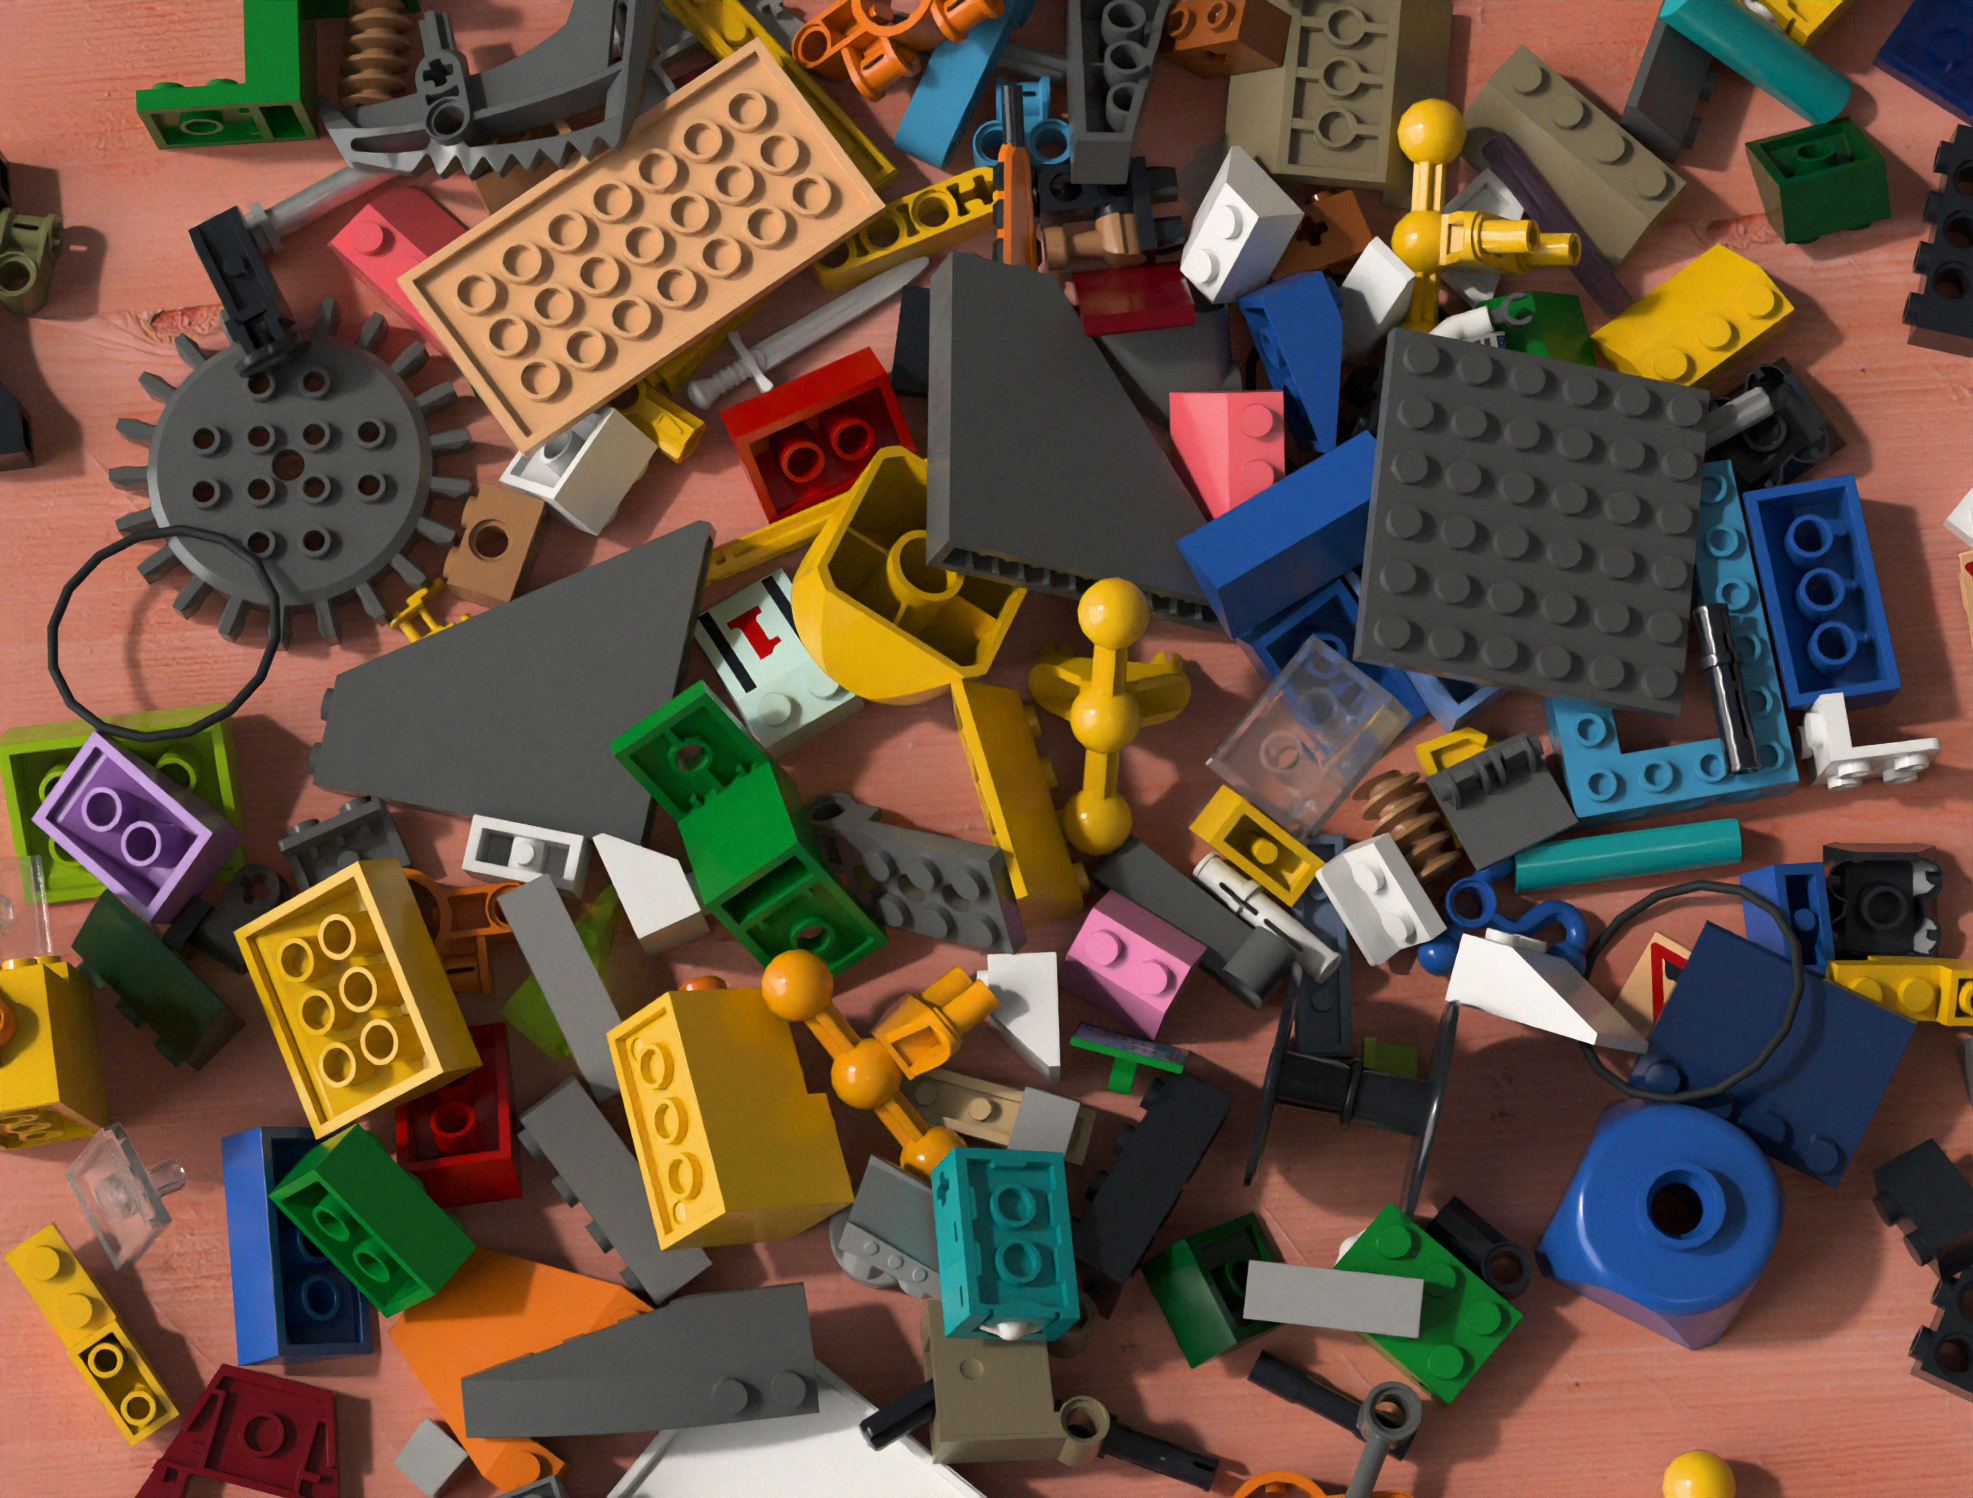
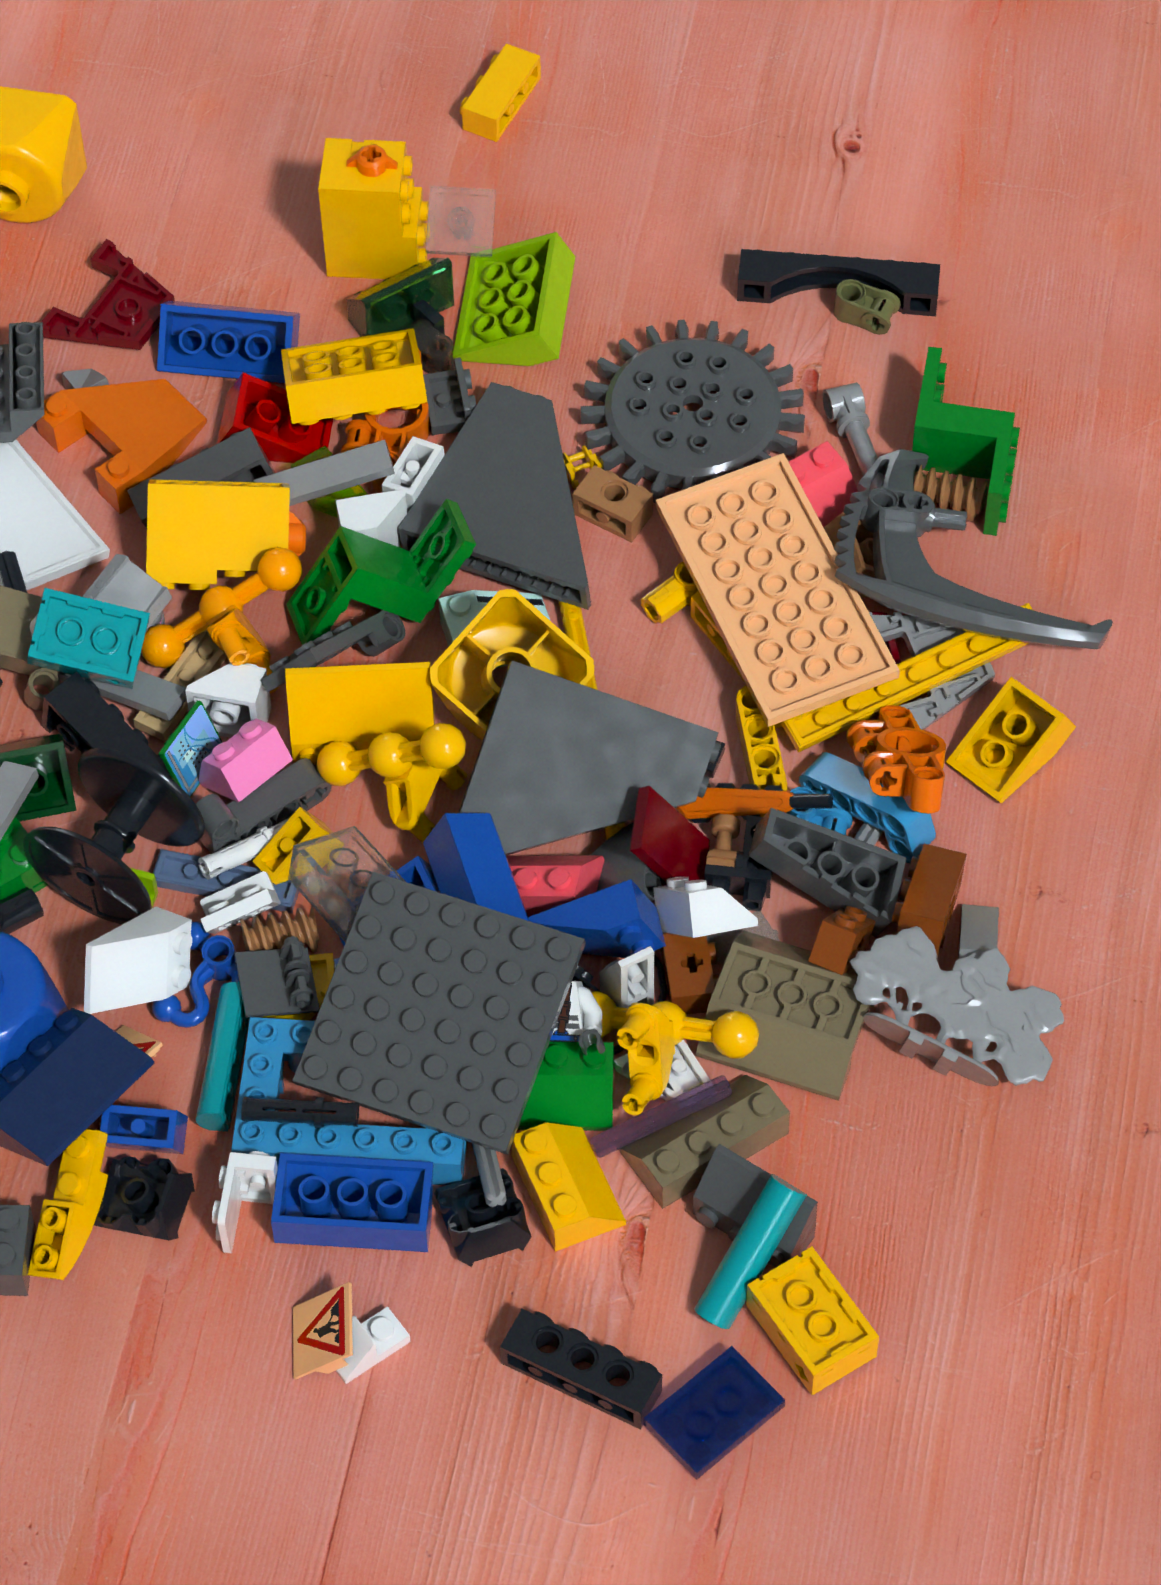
camera: 100 degrees right, 20 degrees down
yellow slope [3,1221,181,1447] -> none
medium lavender slope [31,730,244,924] -> none
black piece [47,525,281,743] -> none
clear tile [64,1121,186,1272] -> none
black piece [188,205,312,378] -> none
green brick [268,1123,477,1318] -> none
dark grey wedge [460,1282,820,1438] -> none
white slope [498,406,658,536] -> none
white sword [687,256,930,410] -> none
red slope [719,346,919,524] -> none
black piece [1577,880,1805,1103] -> none
dark green slope [1745,116,1891,245] -> none

